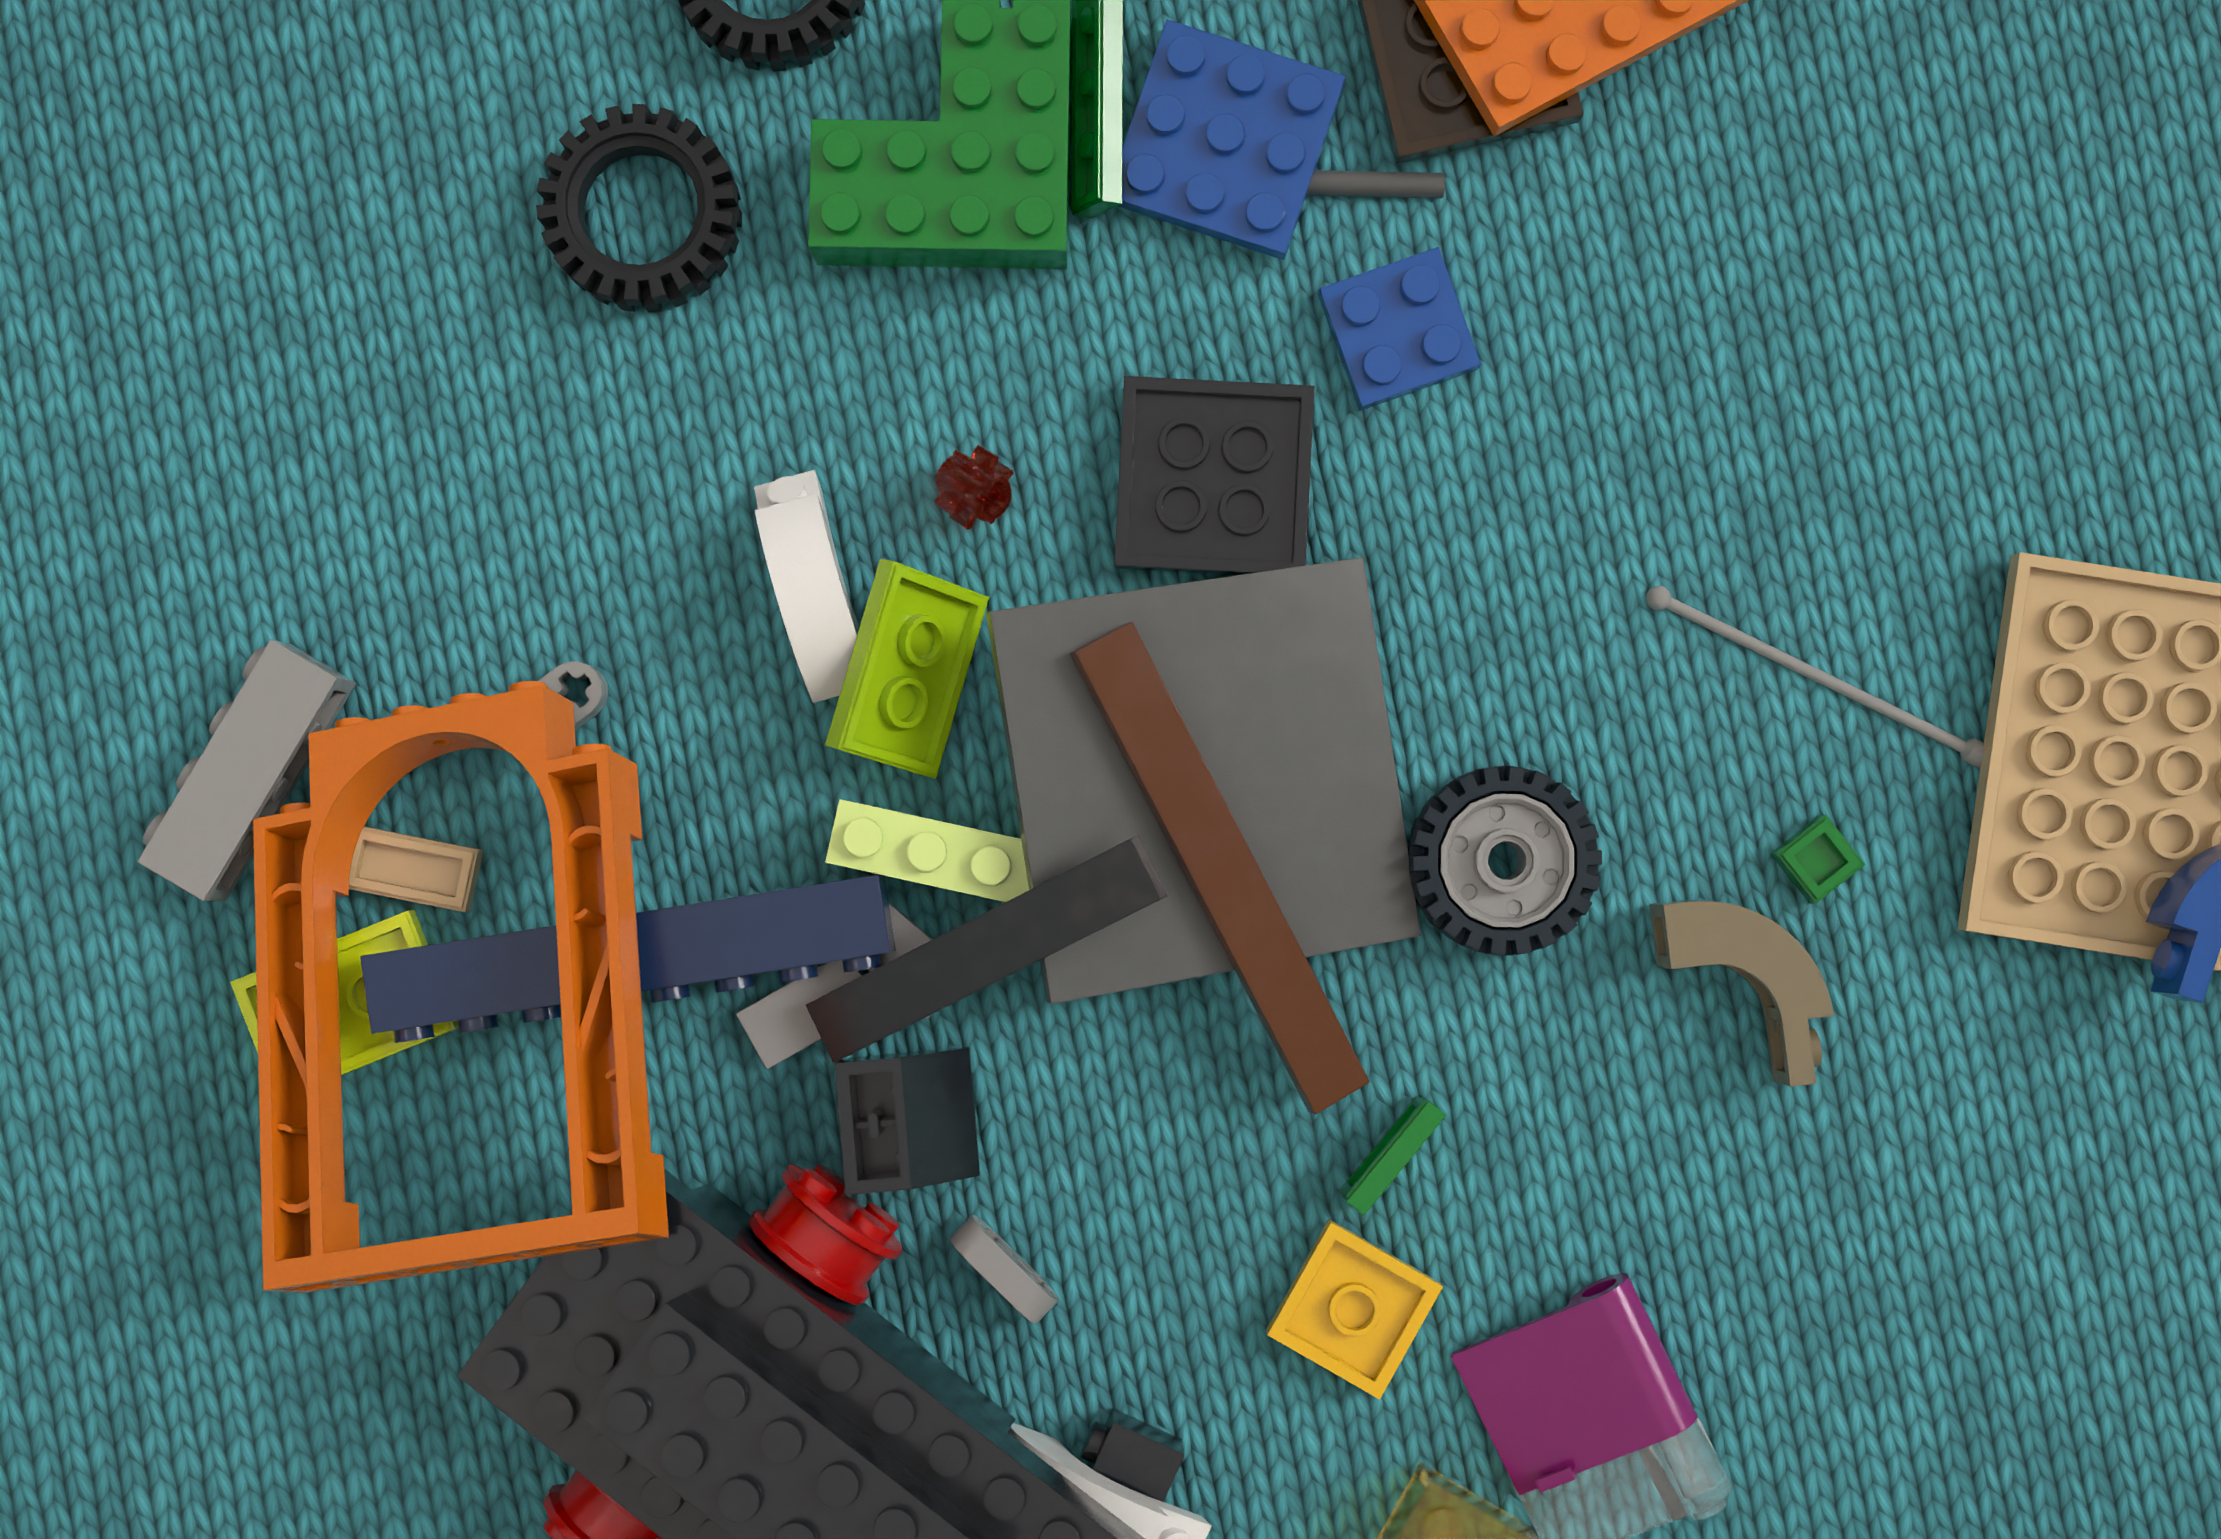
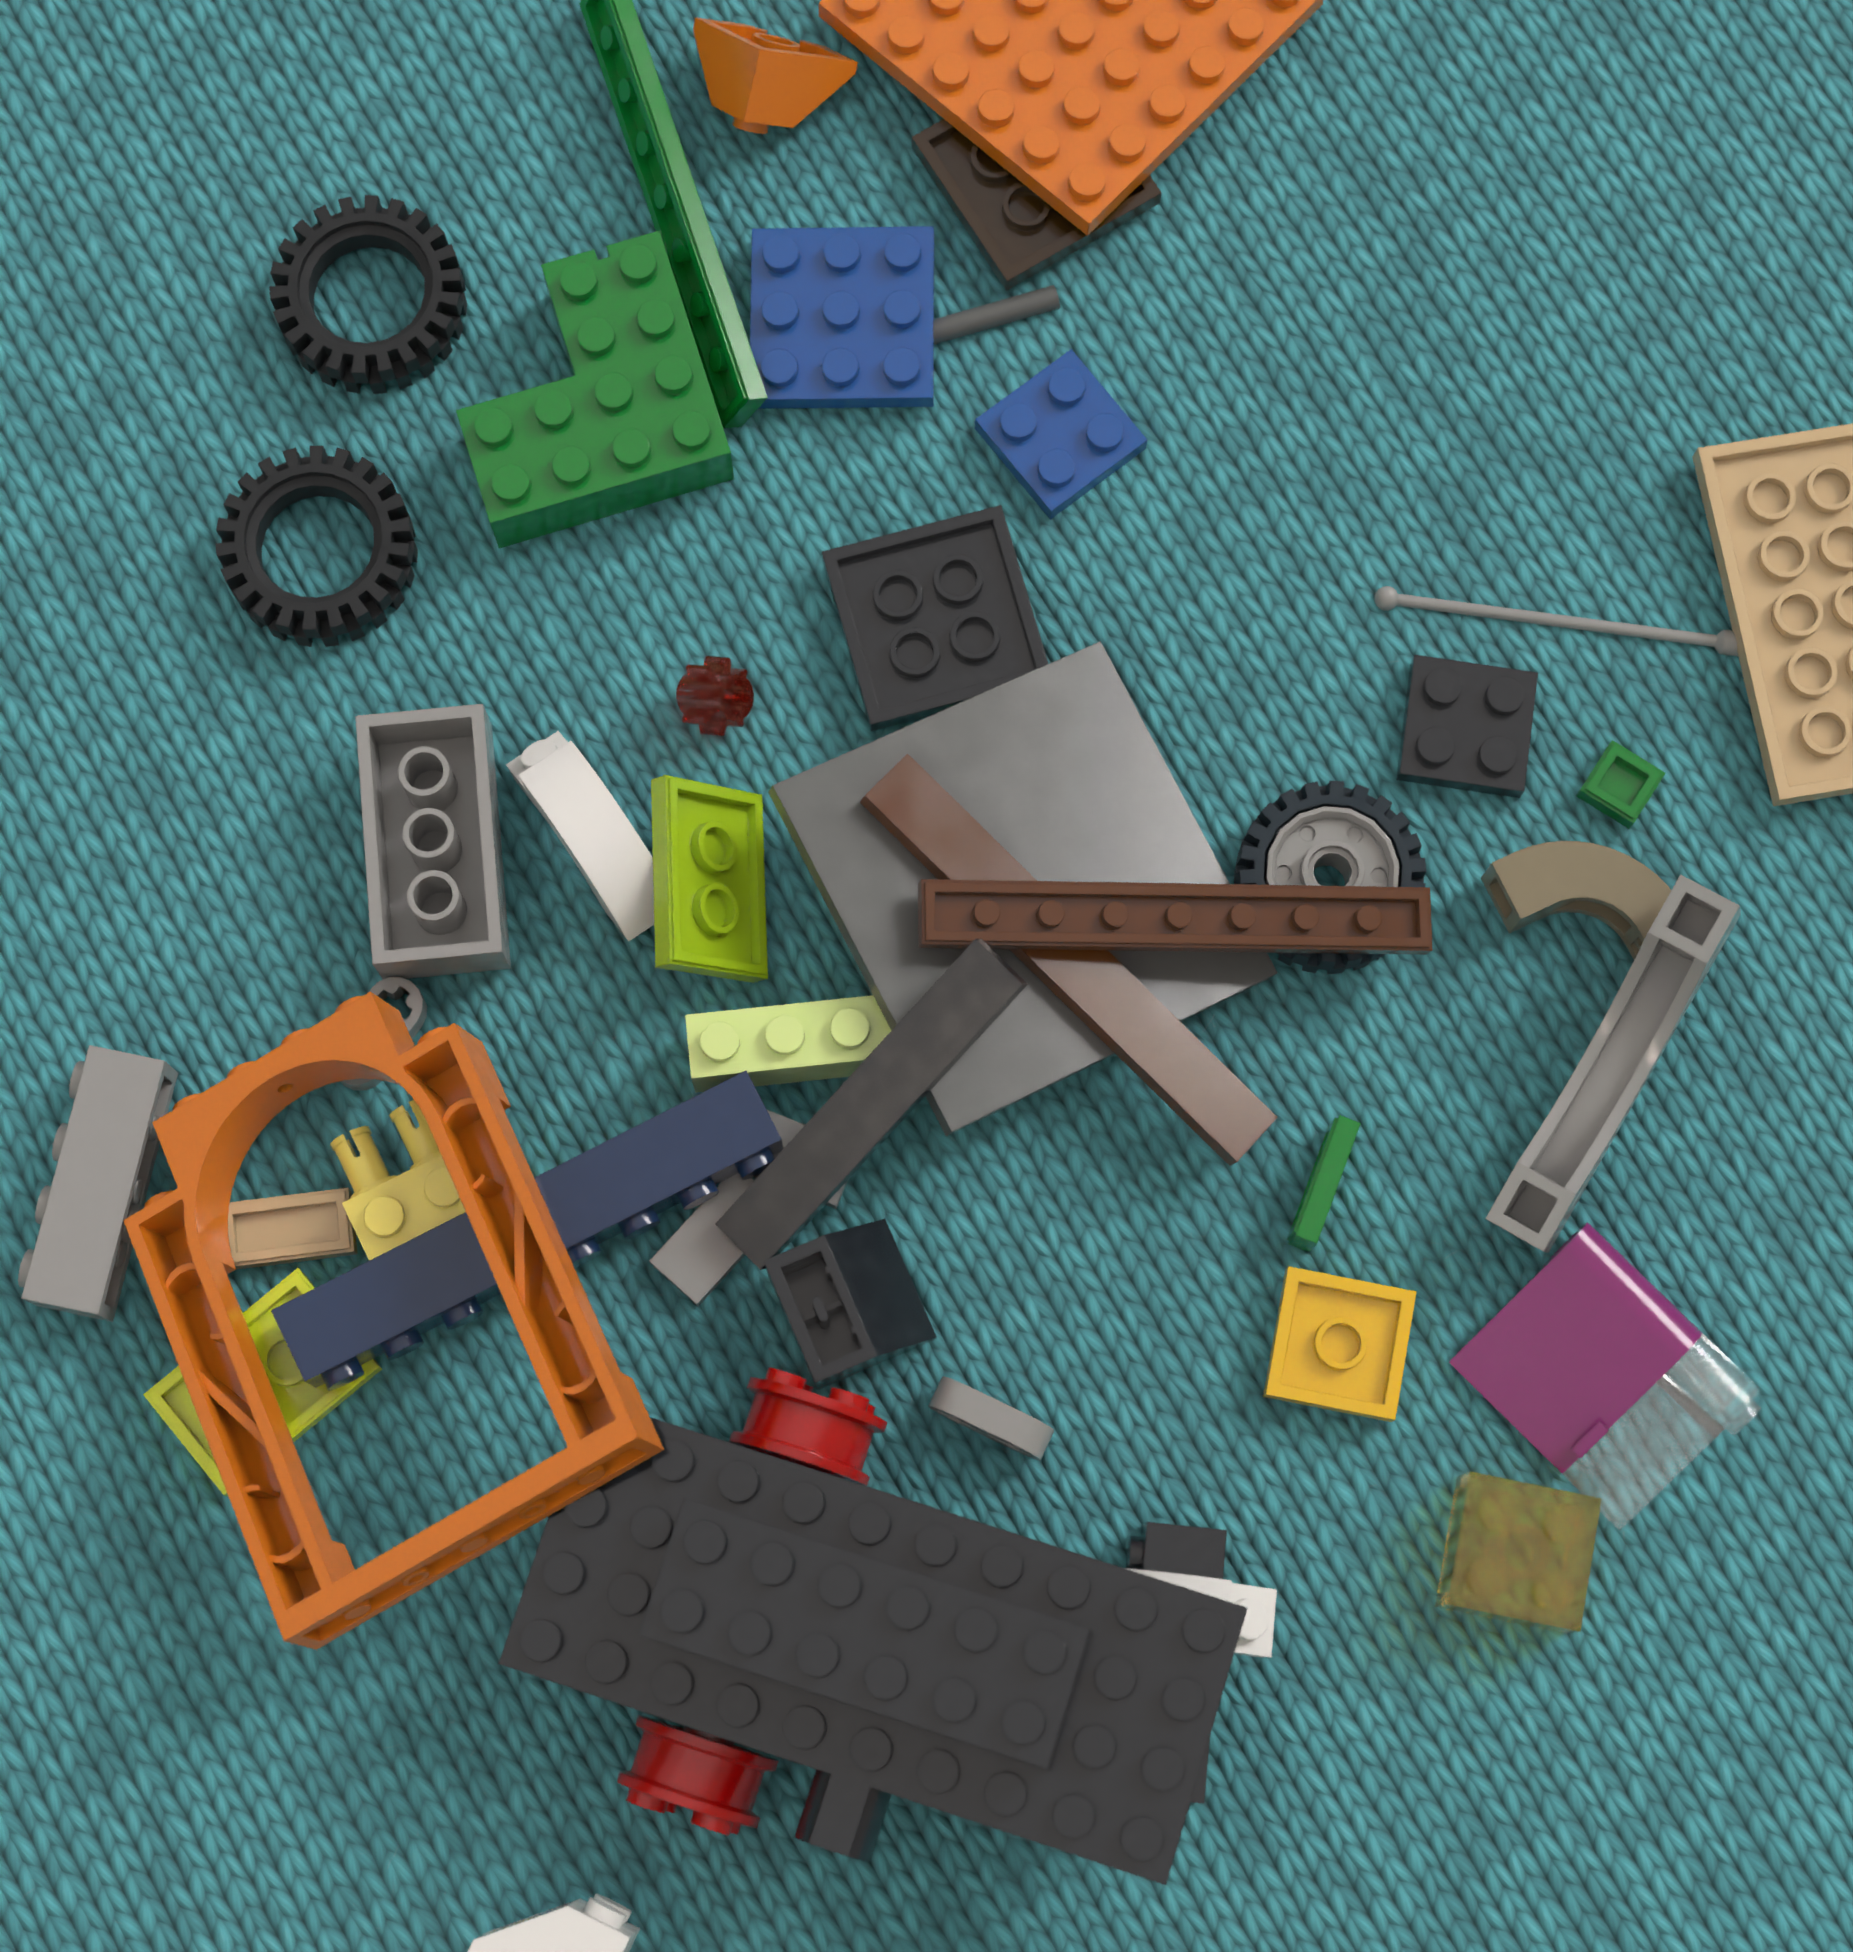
camera: 20 degrees left, 10 degrees down
none -> light yellow brick [330,1100,466,1261]
none -> light grey brick [355,704,511,979]
none -> reddish brown tile [918,879,1432,955]
none -> black plate [1396,655,1538,798]
none -> light grey arch [1485,874,1741,1253]

